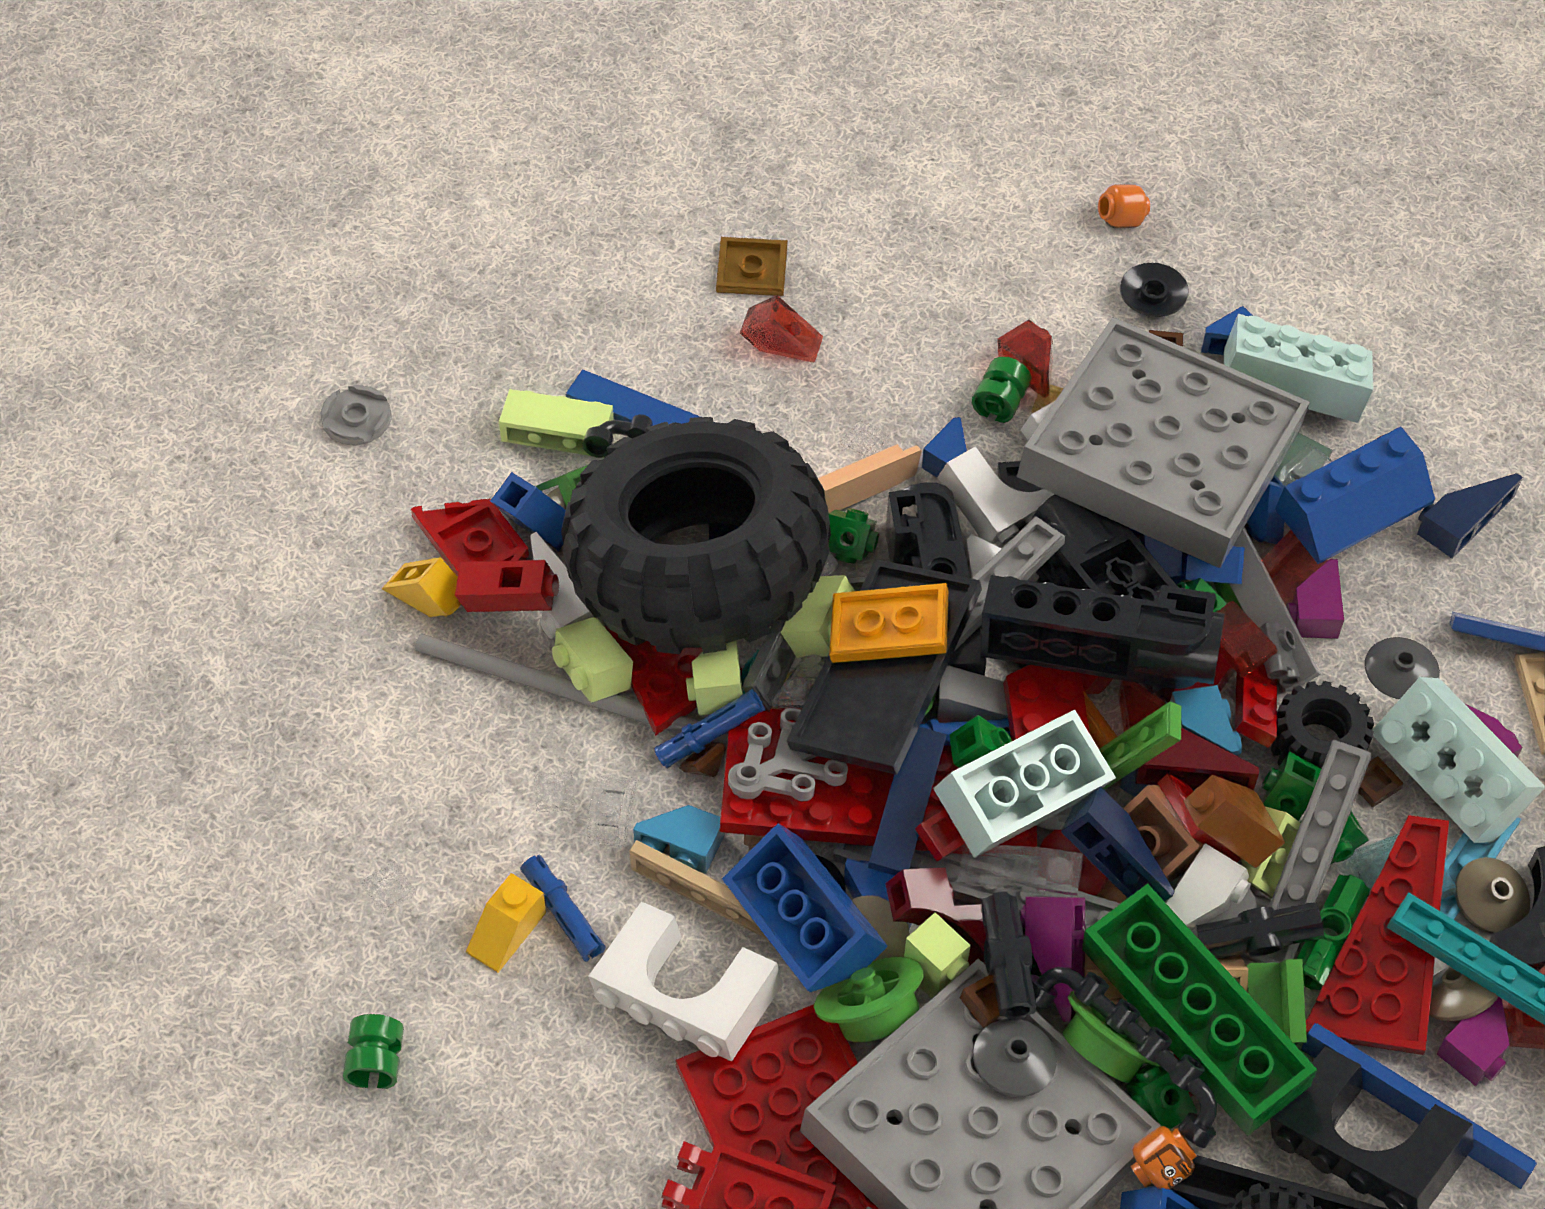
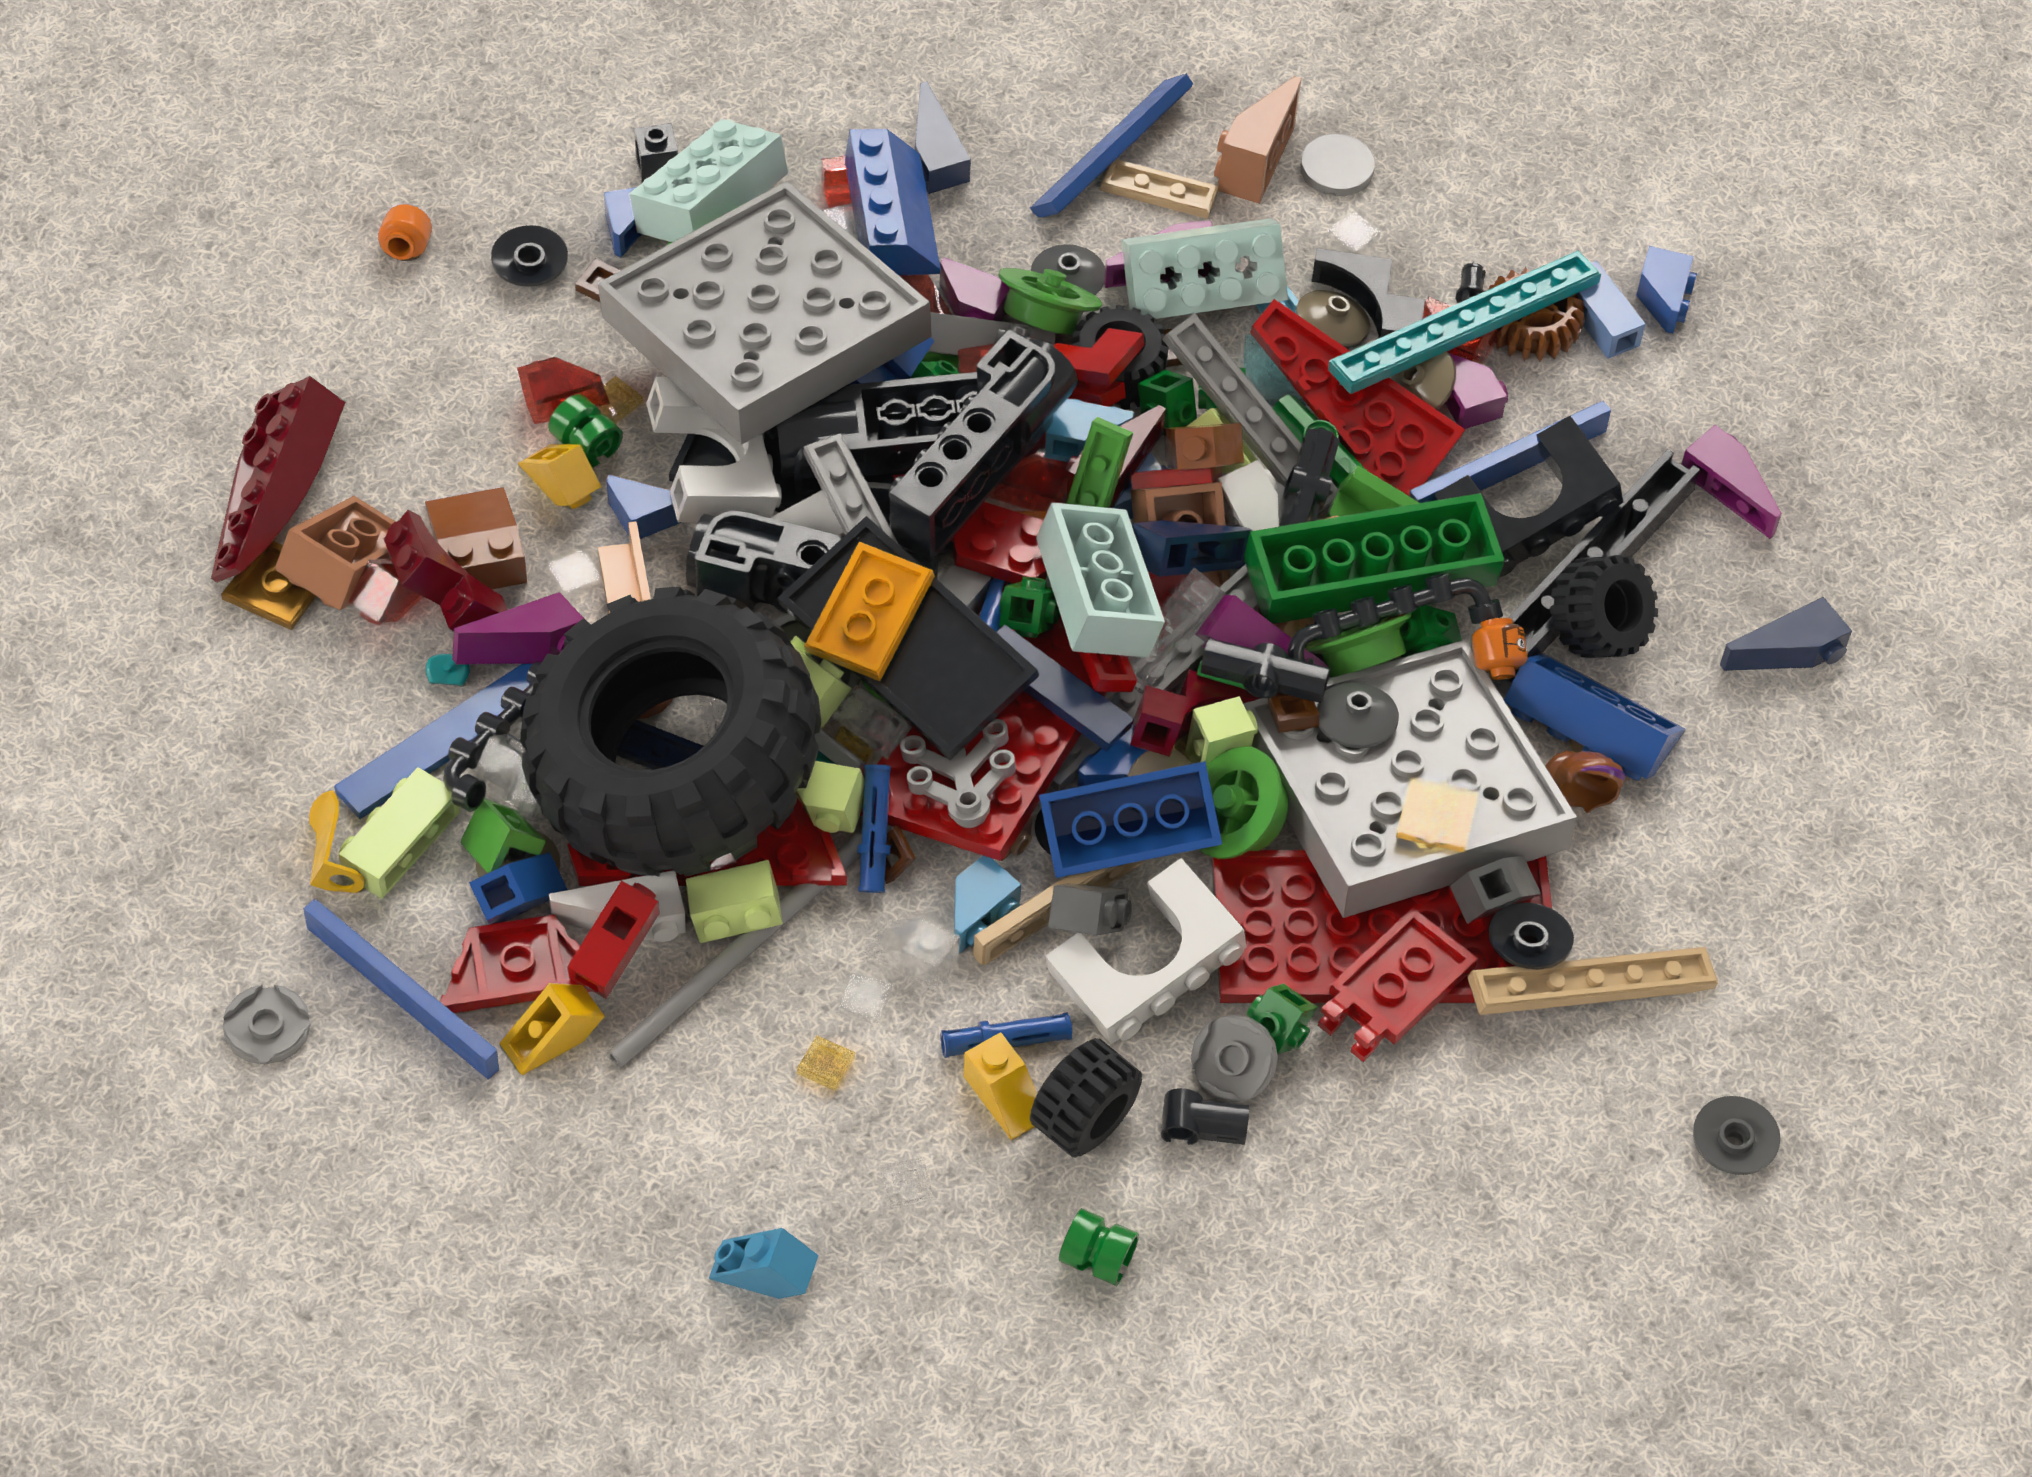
camera: 70 degrees left, 0 degrees up
none -> dark red wedge [211,376,346,583]
none -> nougat slope [275,496,396,610]
none -> tile [303,899,499,1080]
none -> yellow piece [309,790,365,893]
none -> dark red arch [383,510,508,631]
none -> dark orange slope [425,487,527,589]
none -> teal piece [426,654,470,687]
none -> magenta slope [452,592,584,665]
none -> yellow slope [518,444,602,509]
none -> black brick [634,123,678,183]
none -> dark azure slope [709,1228,819,1299]
none -> clear yellow tile [797,1035,855,1091]
none -> bright green wheel [998,268,1102,334]
none -> black tyre [1030,1038,1142,1158]
none -> dark grey slope [1048,883,1132,936]
none -> red tile [1054,328,1145,386]
none -> black piece [1161,1088,1249,1145]
none -> light grey tile [1191,1015,1278,1102]
none -> green brick [1246,983,1318,1055]
none -> clear yellow piece [1396,777,1479,853]

